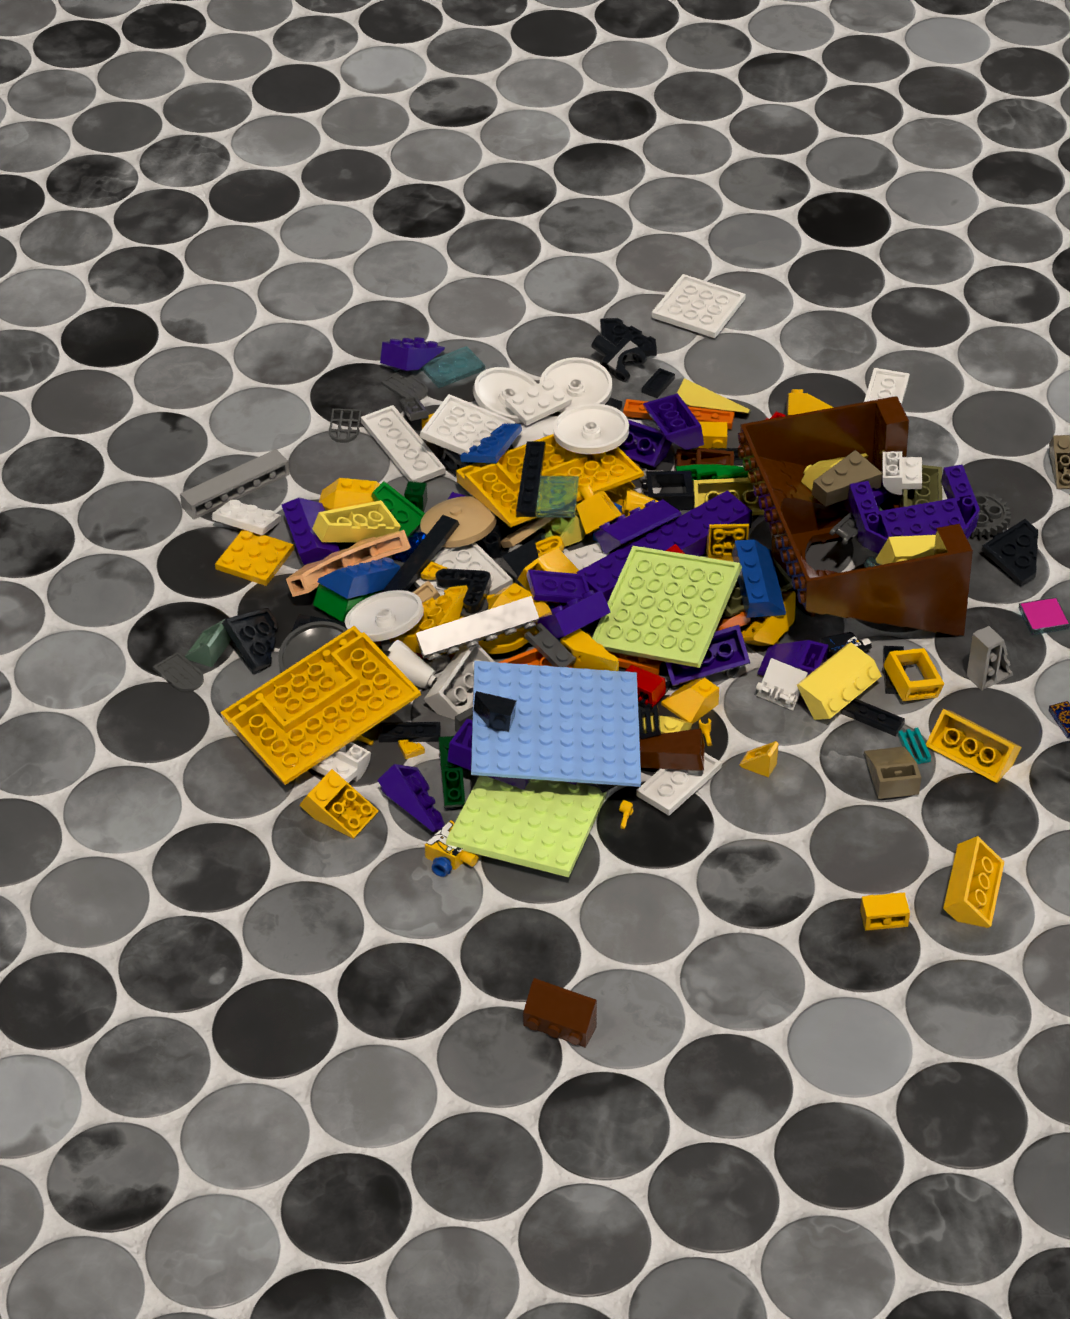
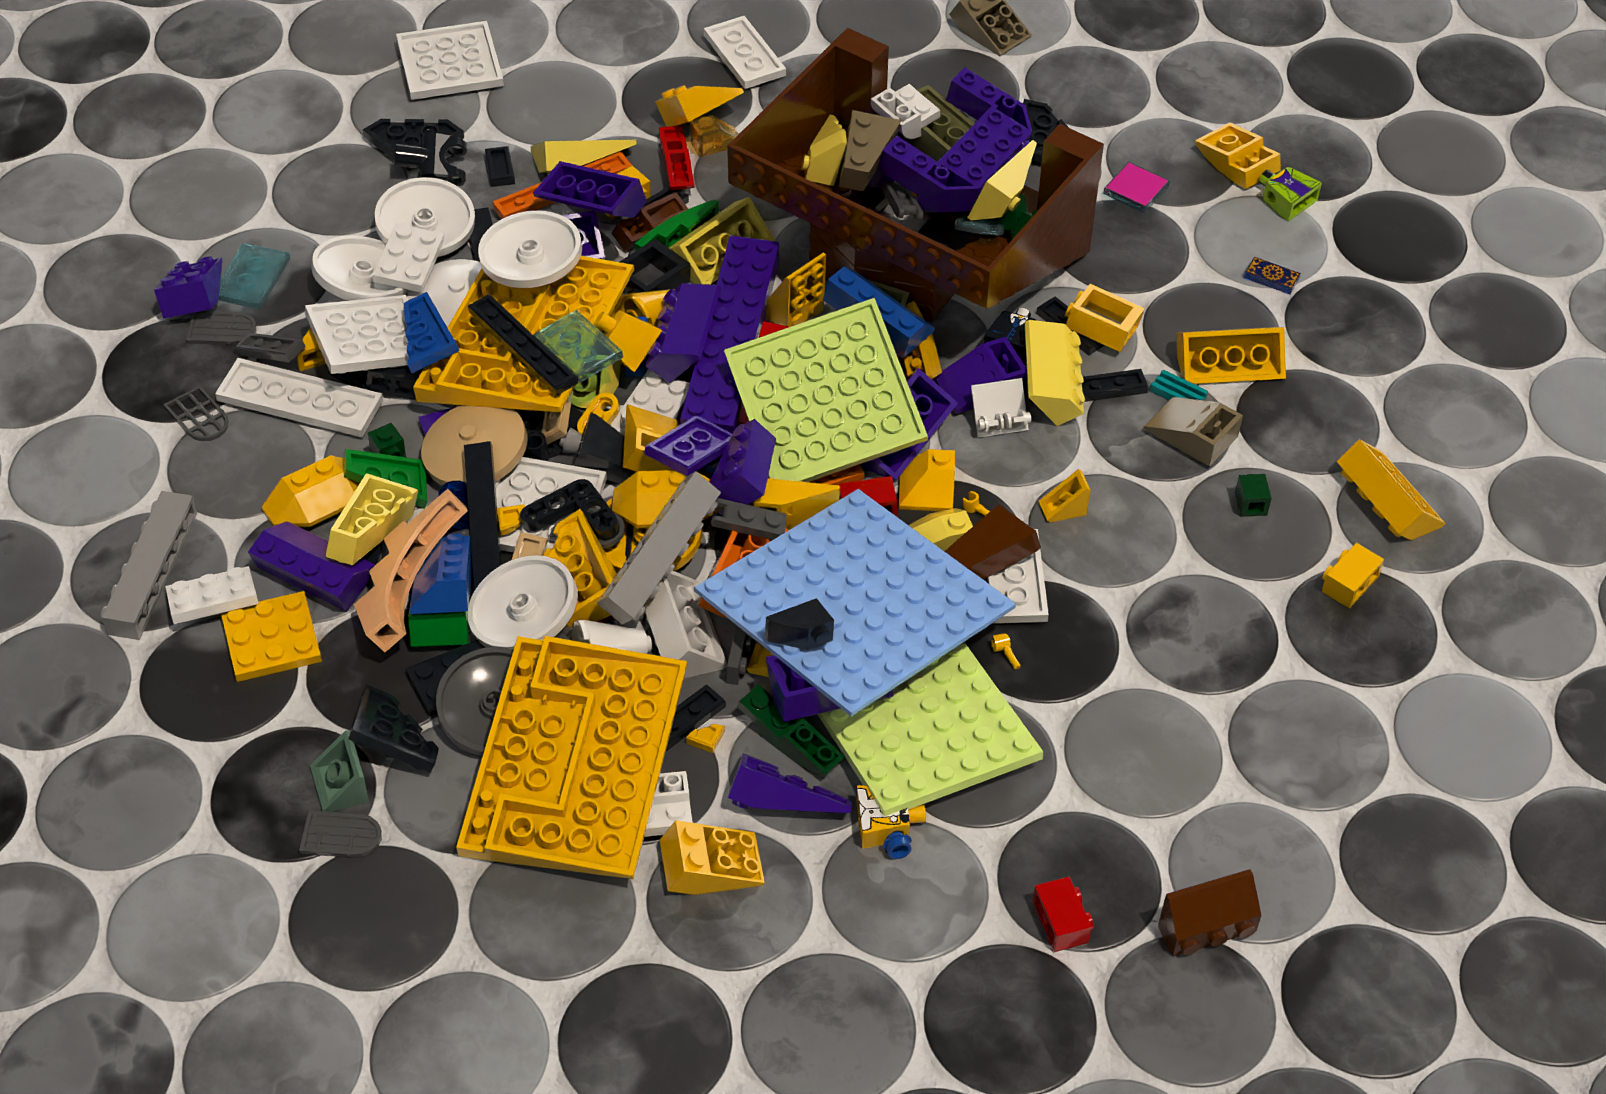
camera: 45 degrees left, 5 degrees up
black tile [638,705,661,739] -> none
light grey wedge [966,626,1013,691] -> none
none -> red brick [1032,877,1094,952]
none -> dark green brick [1235,474,1272,517]

